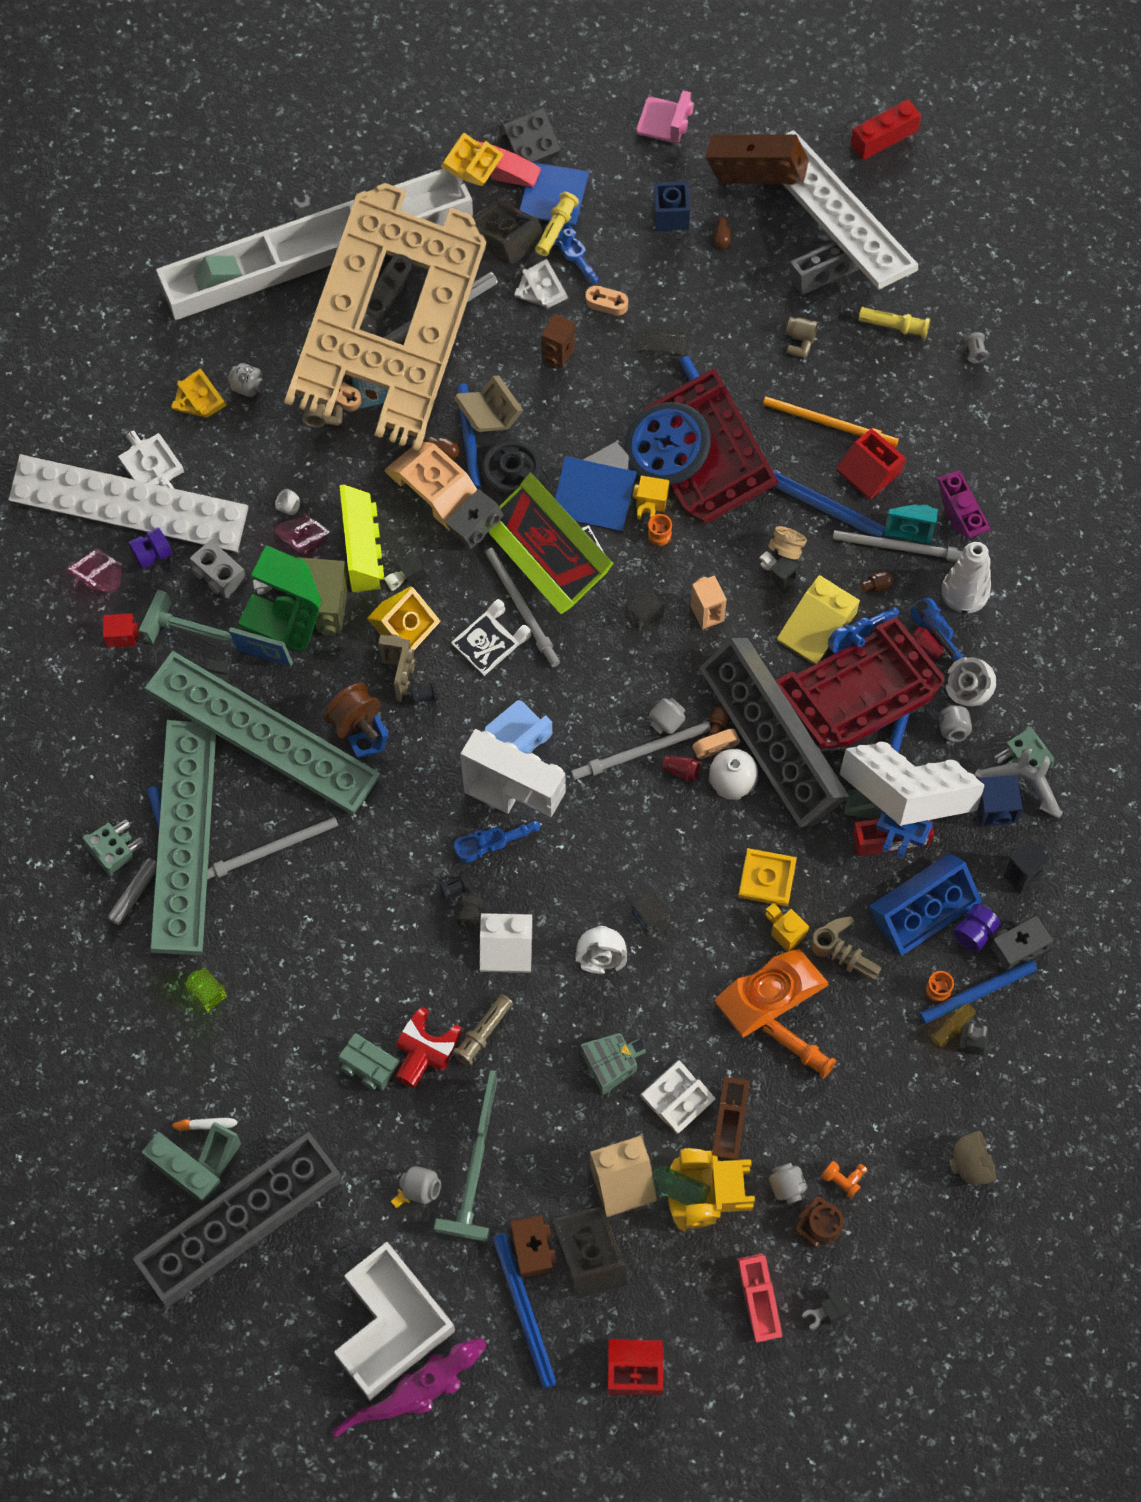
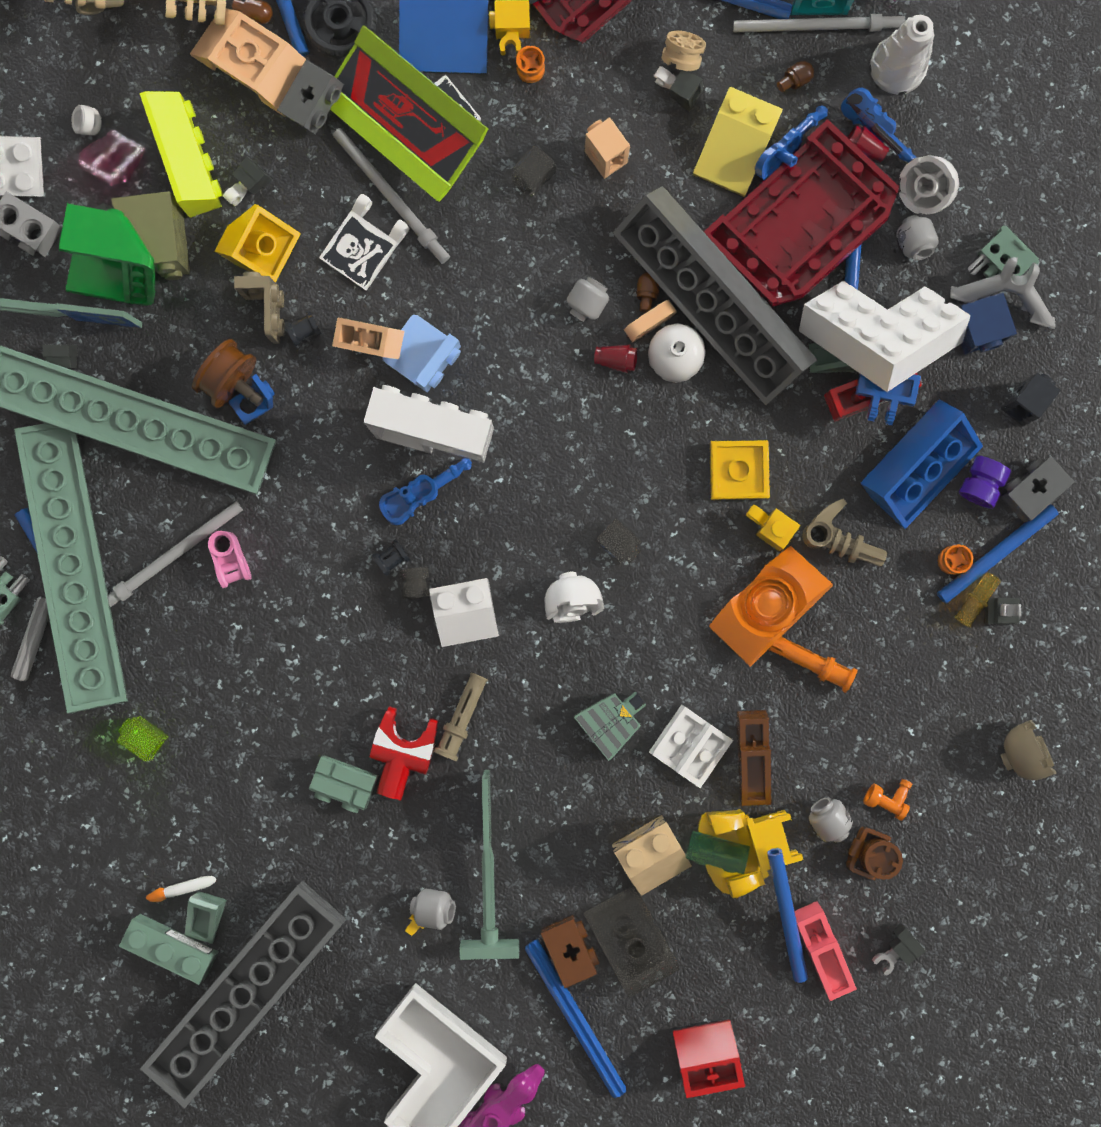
camera: 10 degrees left, 20 degrees up
light grey bar [571,722,711,780] -> none
none -> bright pink piece [208,531,251,588]
none -> light nougat brick [332,318,404,359]
none -> blue piece [767,848,808,983]

